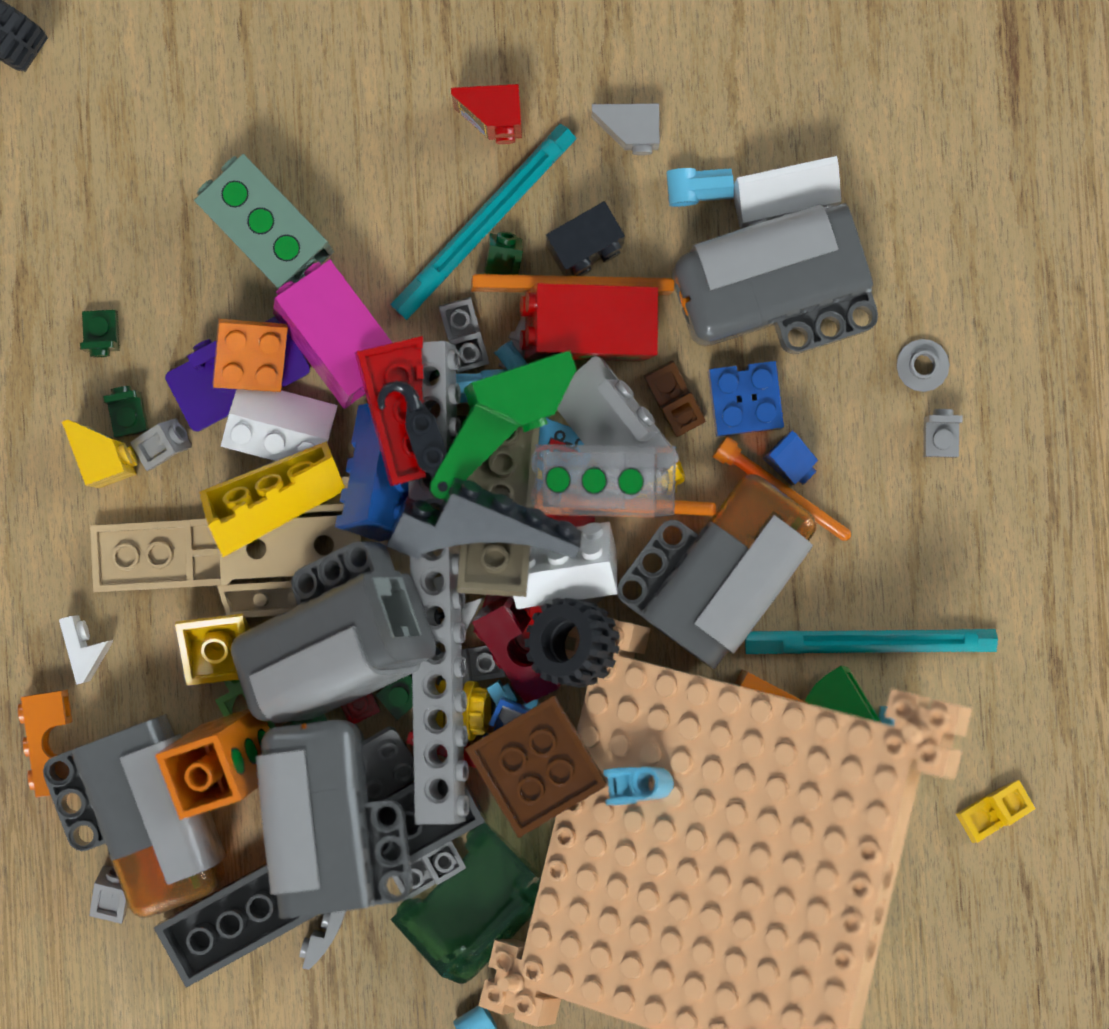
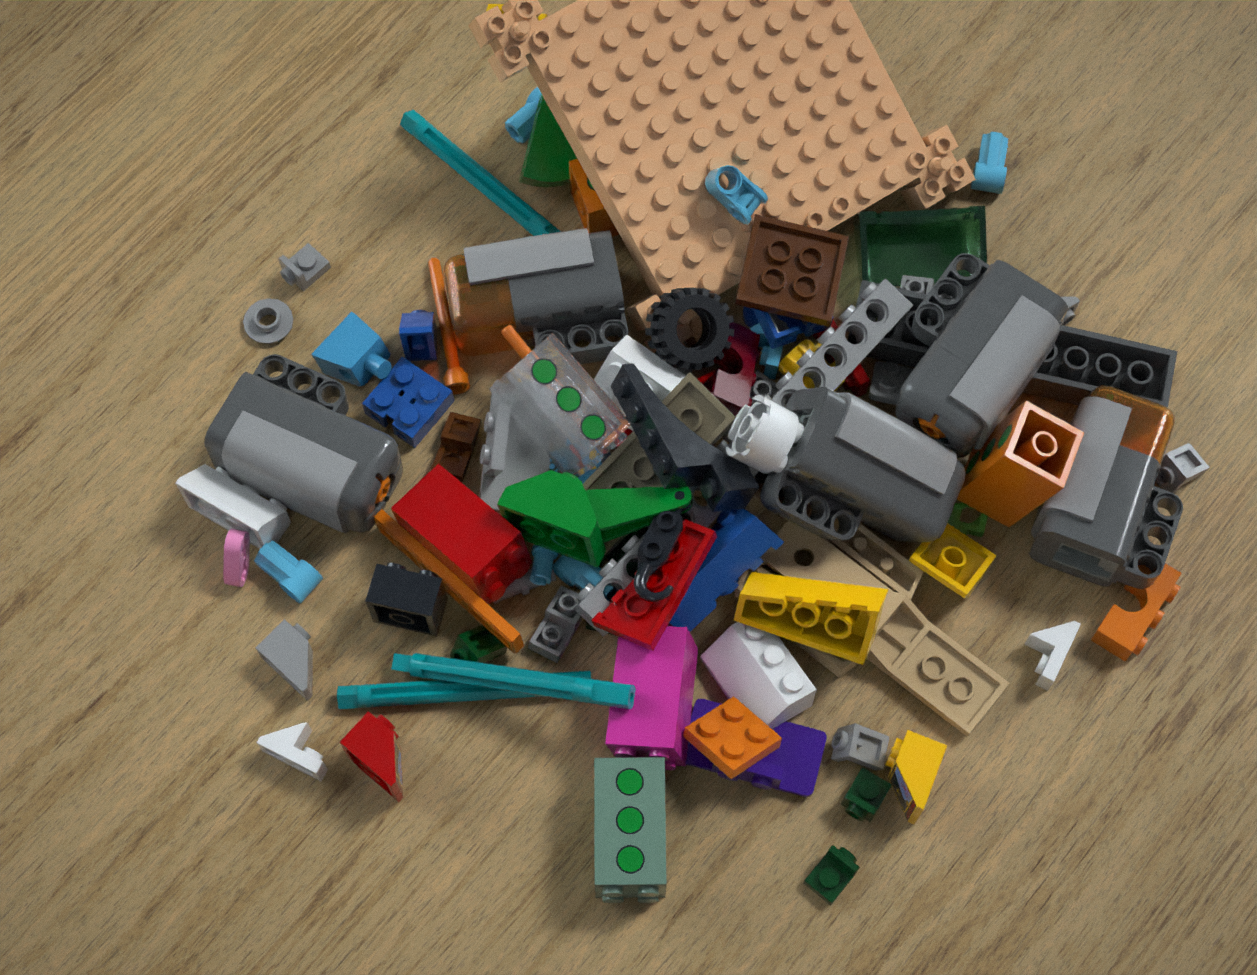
camera: 135 degrees left, 20 degrees down
none -> bright pink beam [223,528,250,587]
none -> white slope [257,722,328,781]
none -> dark azure torso [311,312,391,387]
none -> teal piece [391,653,636,709]
none -> white brick [726,395,804,474]

